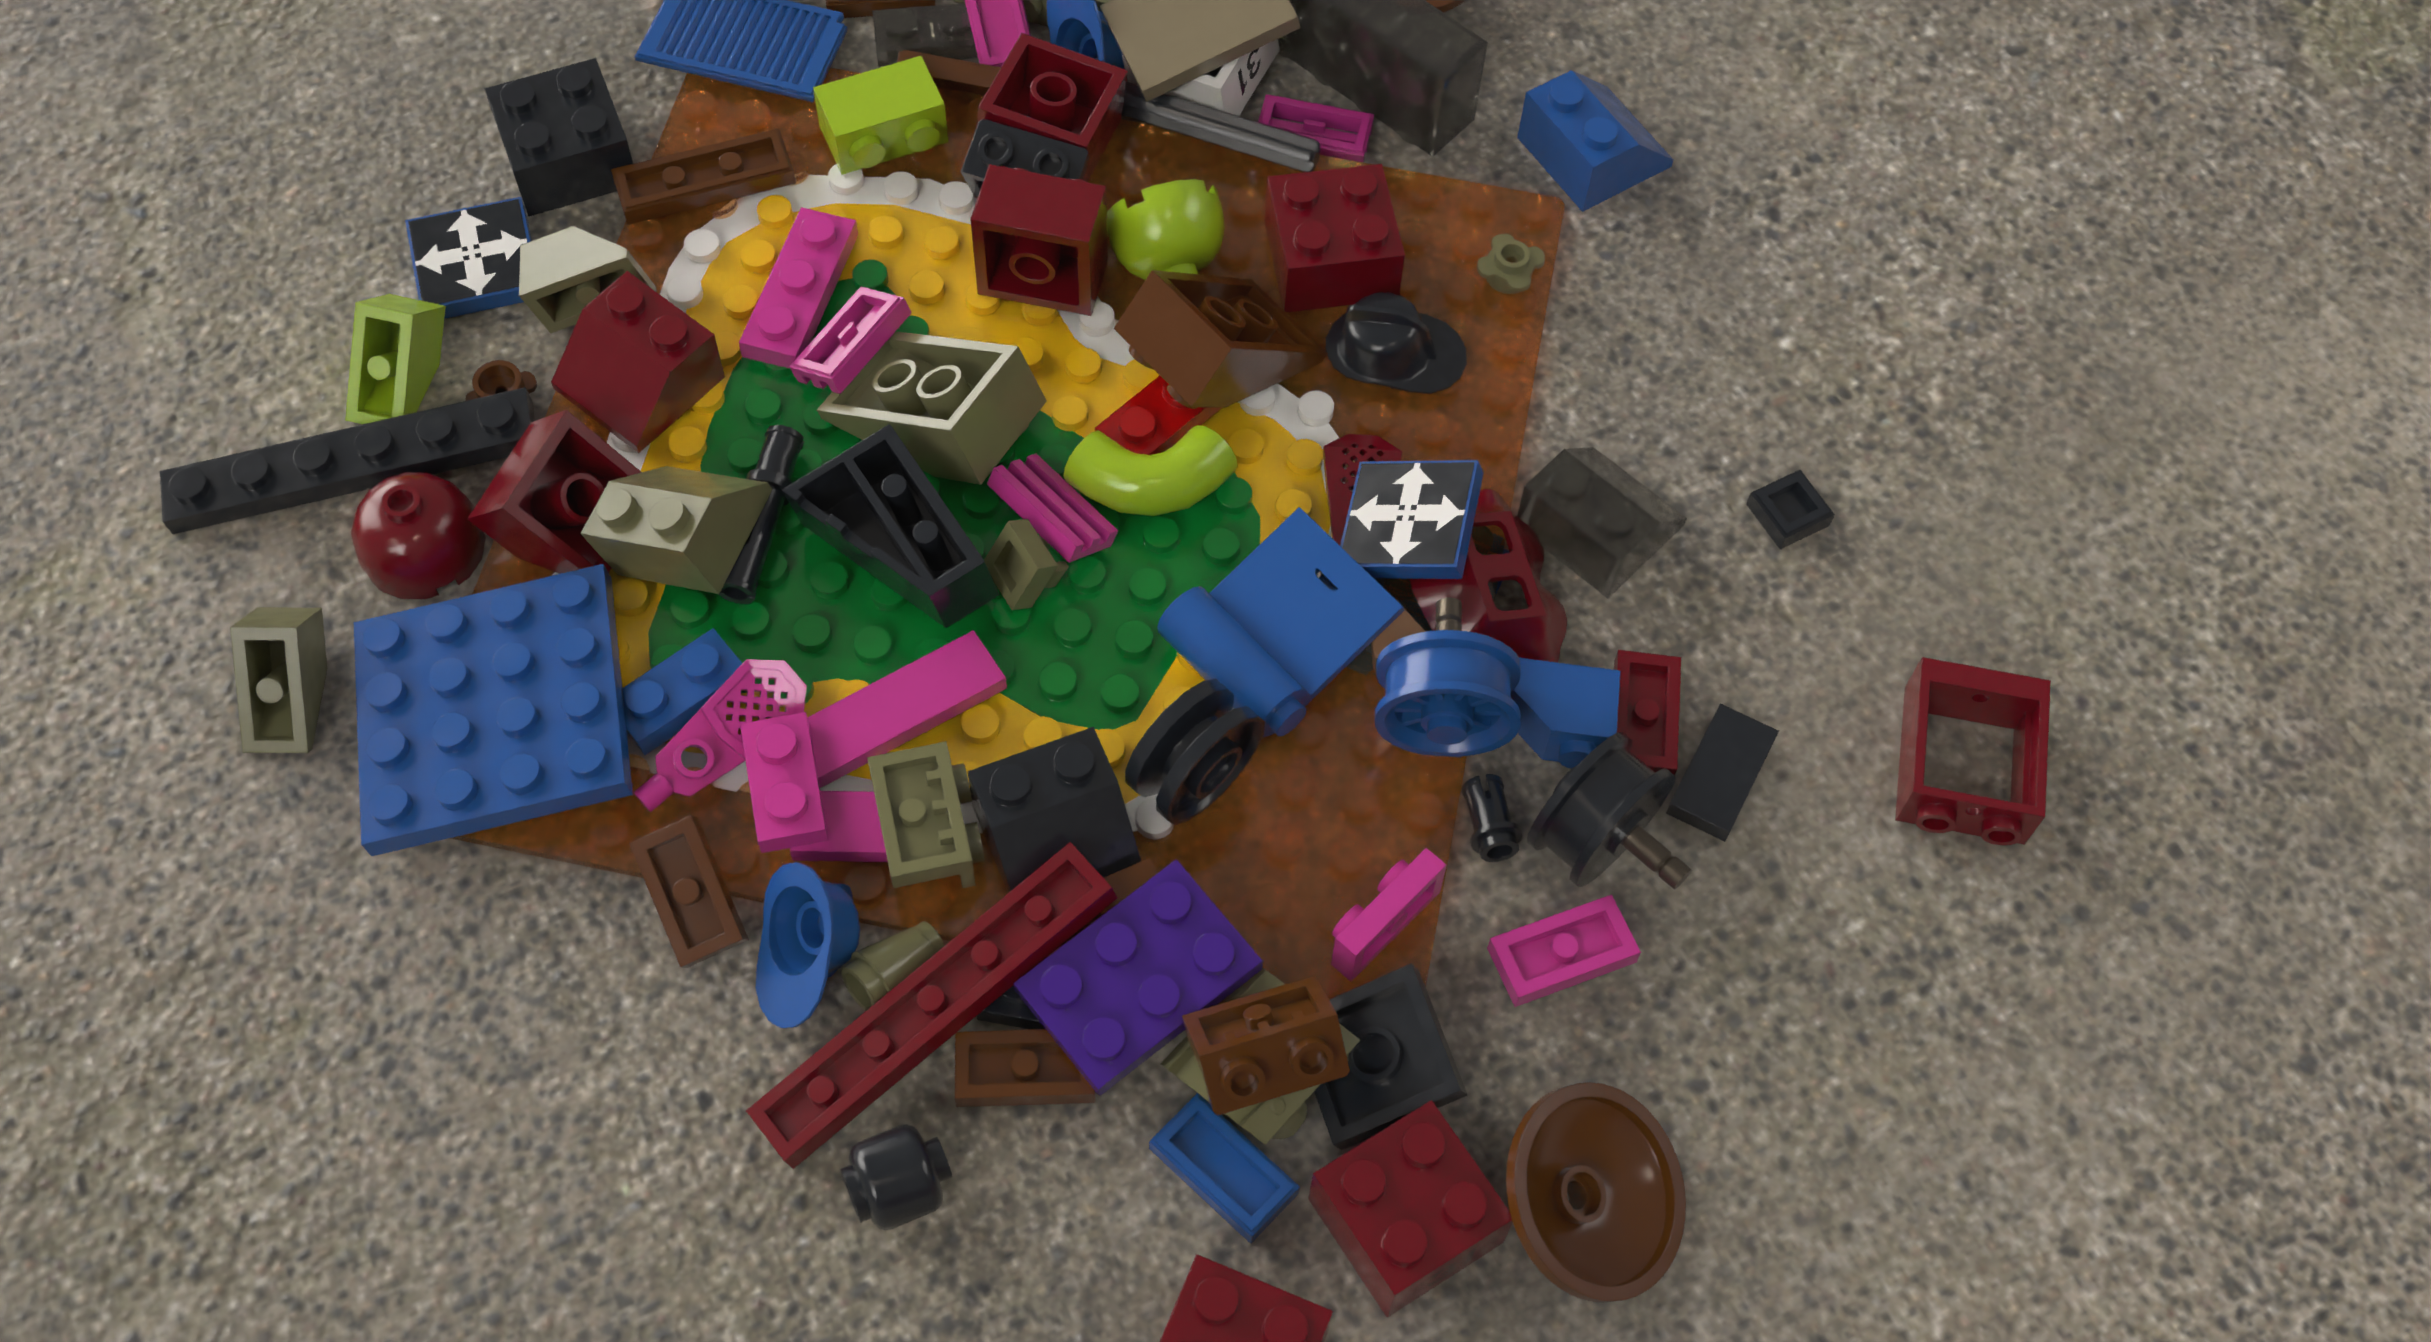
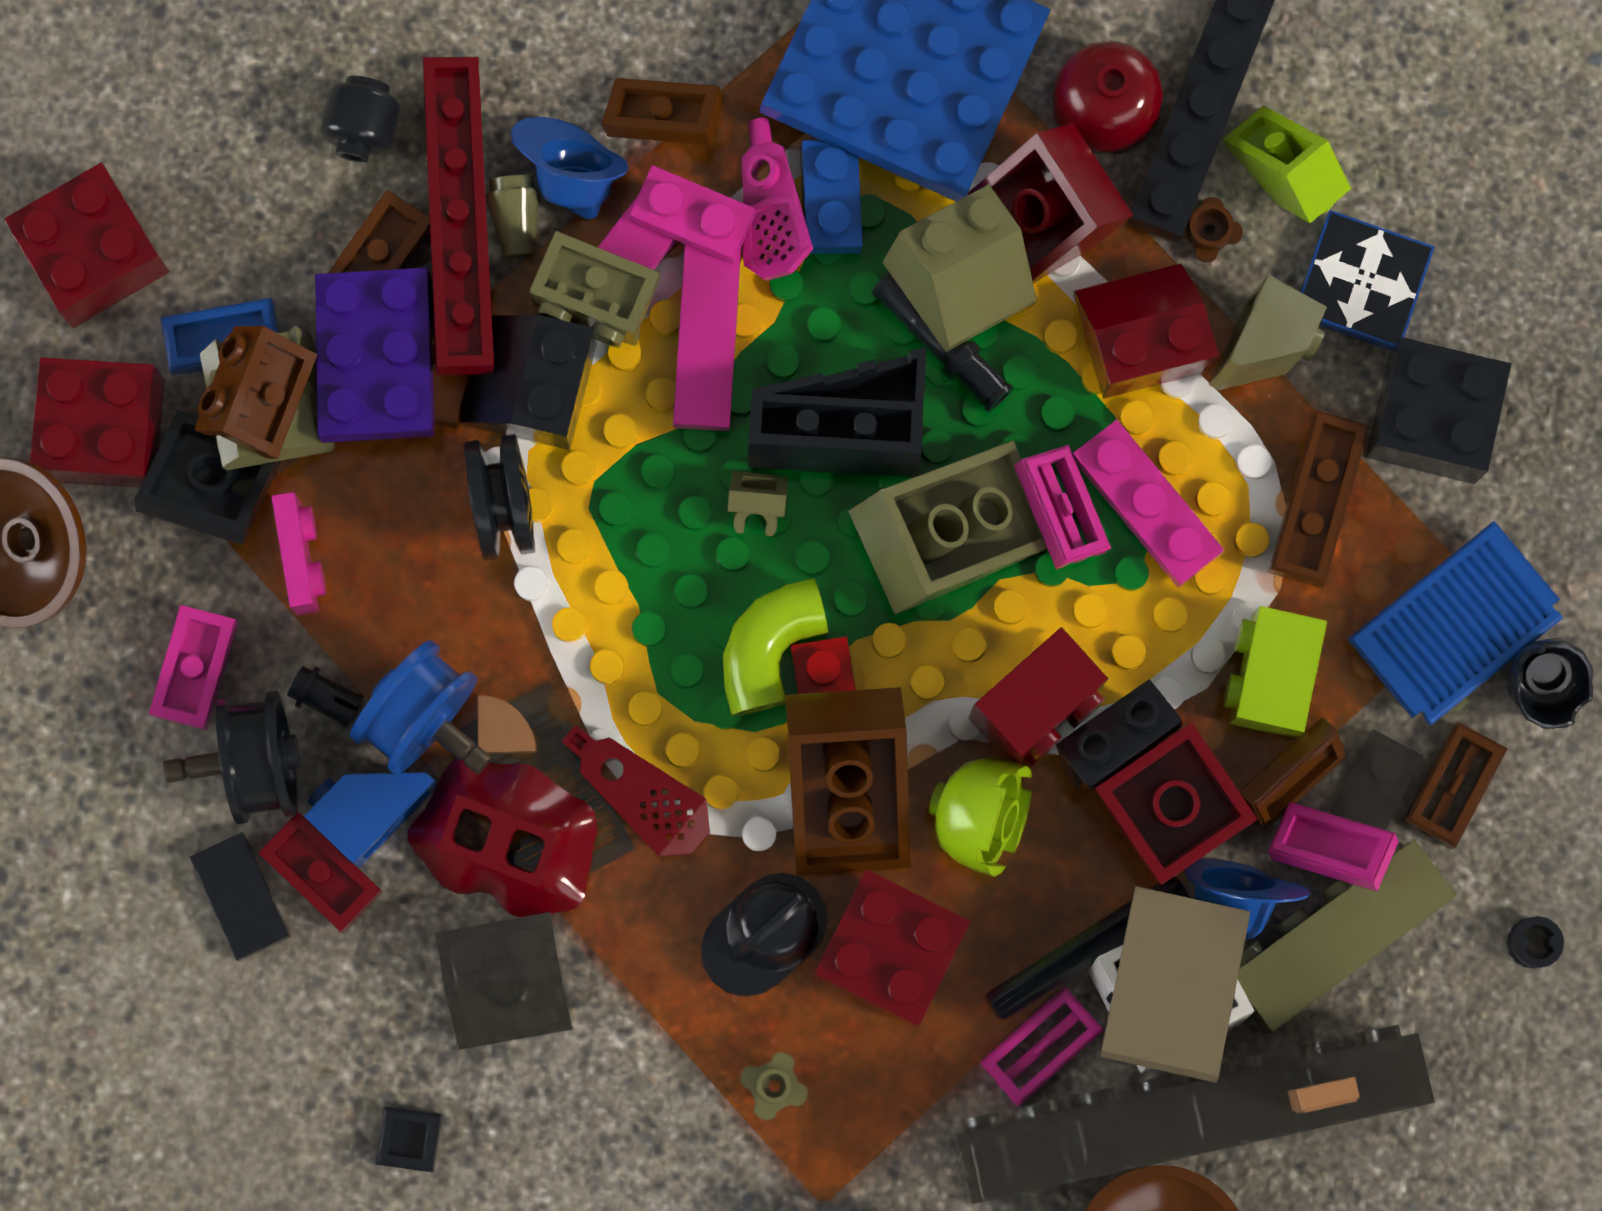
camera: 125 degrees right, 20 degrees up
dark pink tile [987,453,1118,563] -> none
blue door [1157,507,1405,737] -> none
tile [1340,460,1484,579] -> none
dark red window [1895,657,2051,846] -> none

